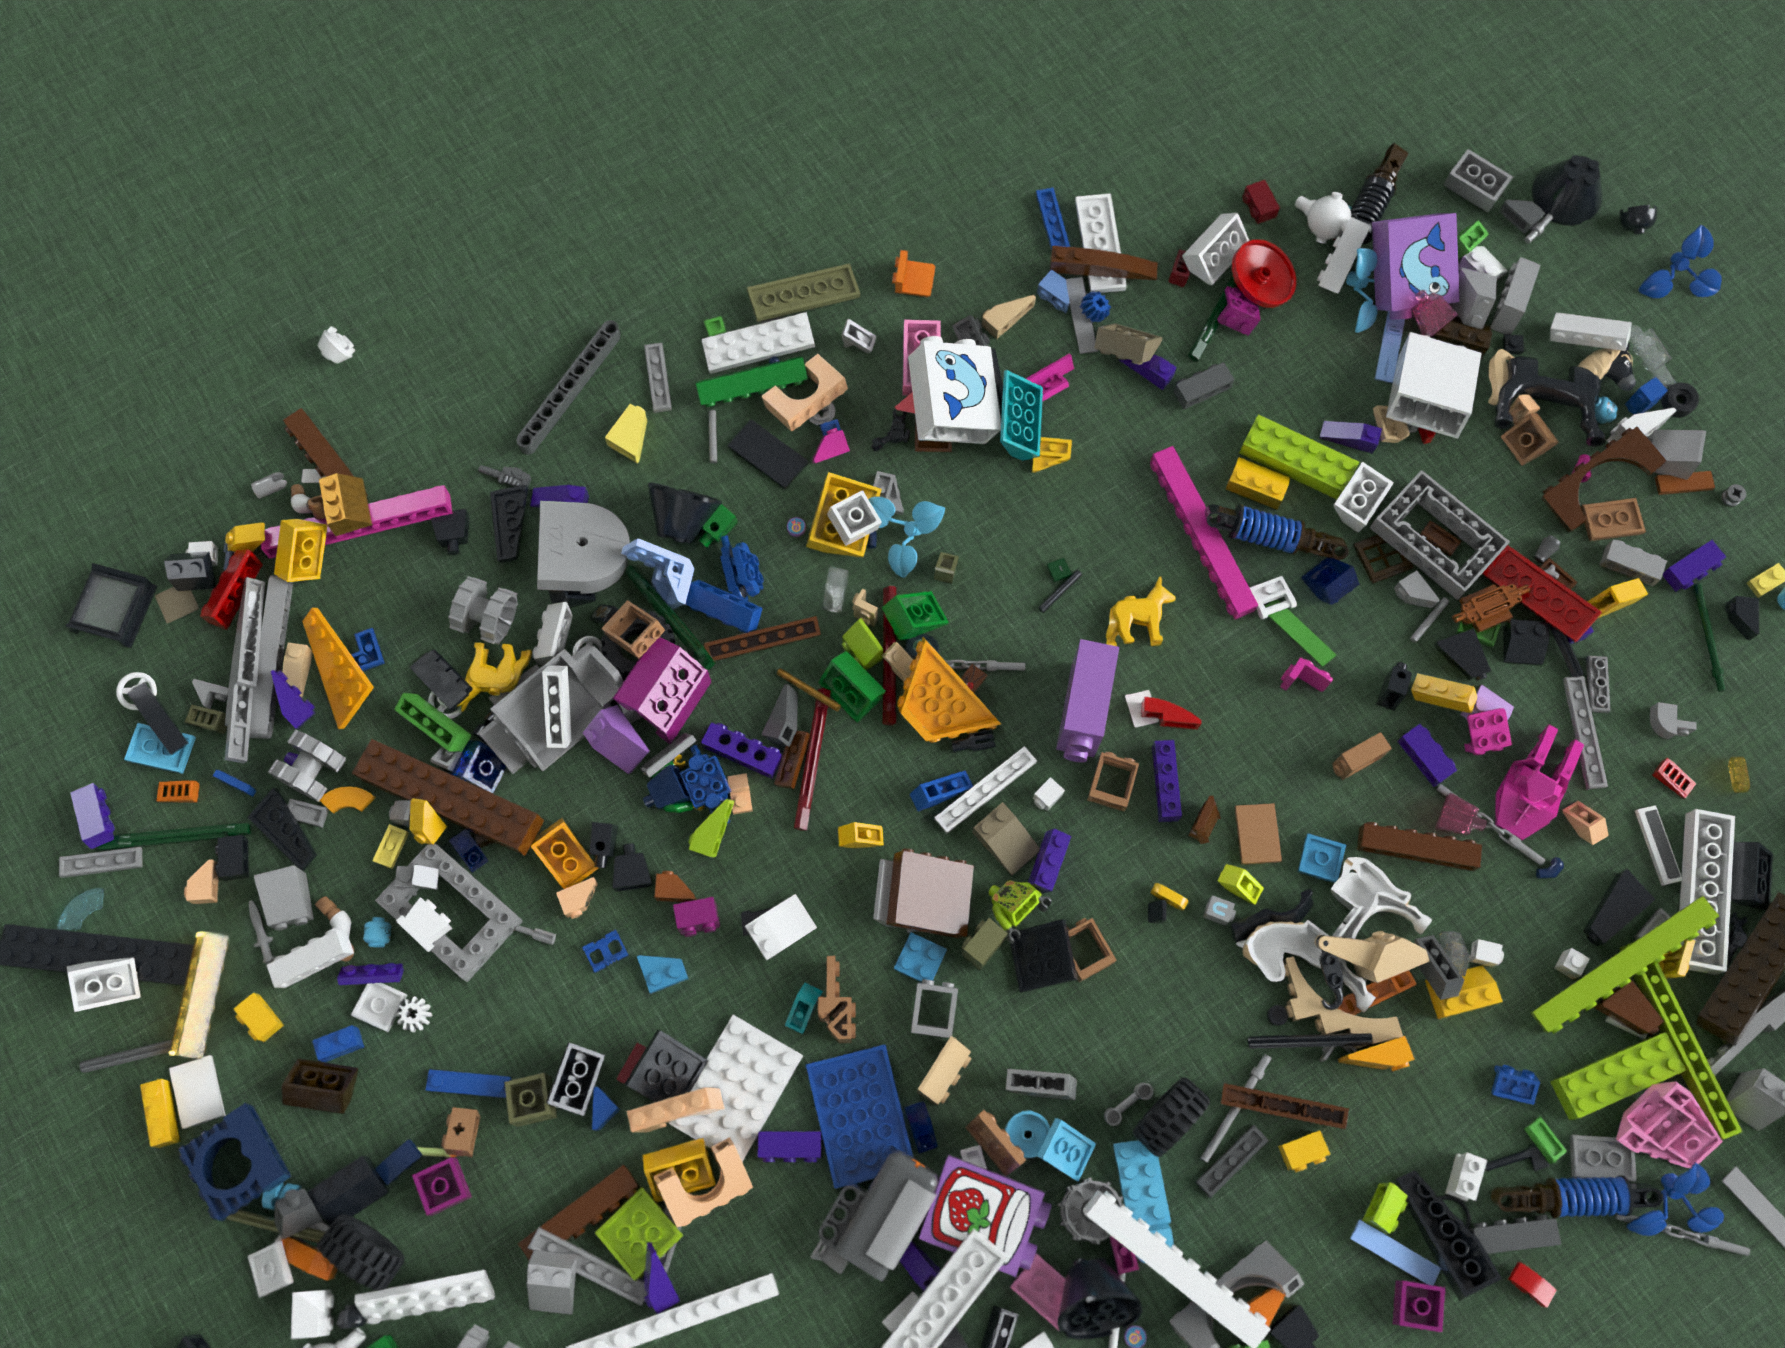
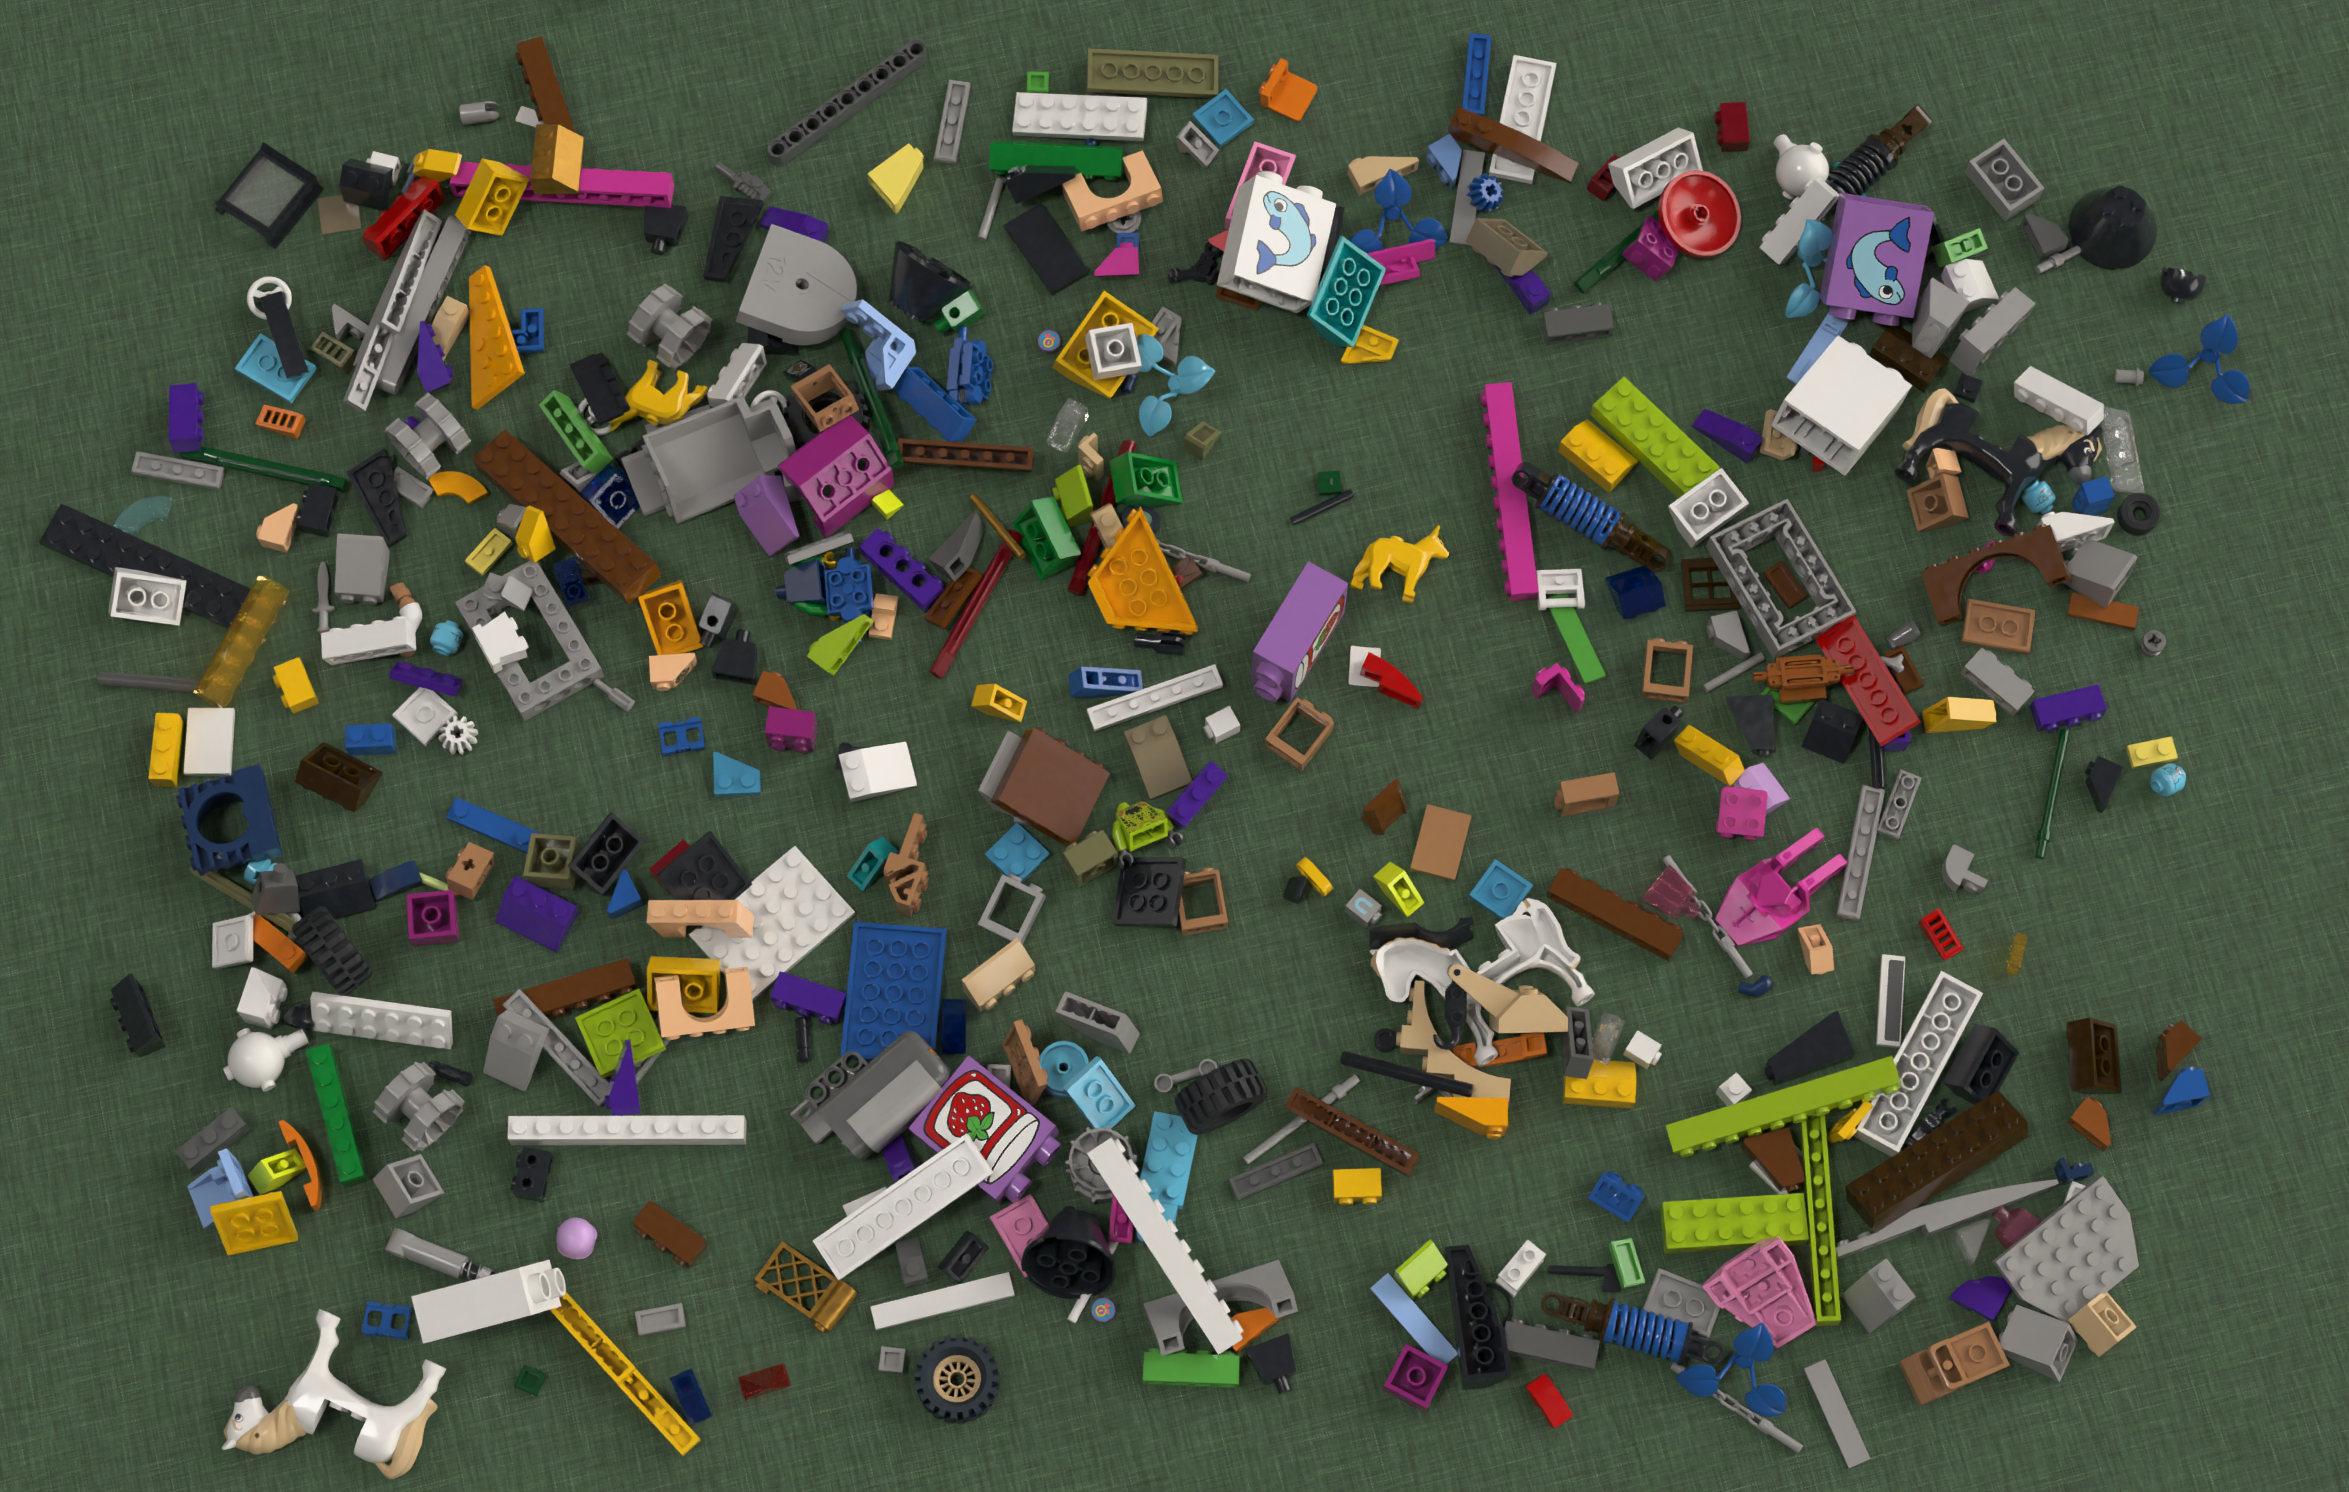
camera: 20 degrees right, 0 degrees up
blue tile [213,770,256,797] -> none
piece [290,484,326,519] -> none
white brick [542,666,572,748] -> none
dark grey bracket [952,315,990,347] -> none
dark purple brick [1151,740,1182,822] -> none
dark purple brick [1397,724,1457,787] -> none
clear pink torso [1412,290,1458,337] -> none
none -> black axle [428,1060,473,1086]
none -> dark purple slope [495,876,579,953]
none -> black axle [795,1017,811,1063]
none -> neon yellow slope [872,489,904,520]
none -> black slope [1005,165,1077,204]
none -> dark azure plate [1192,89,1254,148]
none -> blue plant [1349,169,1448,253]
none -> medium nougat window [1641,638,1693,704]
none -> light grey pin [2115,368,2144,386]

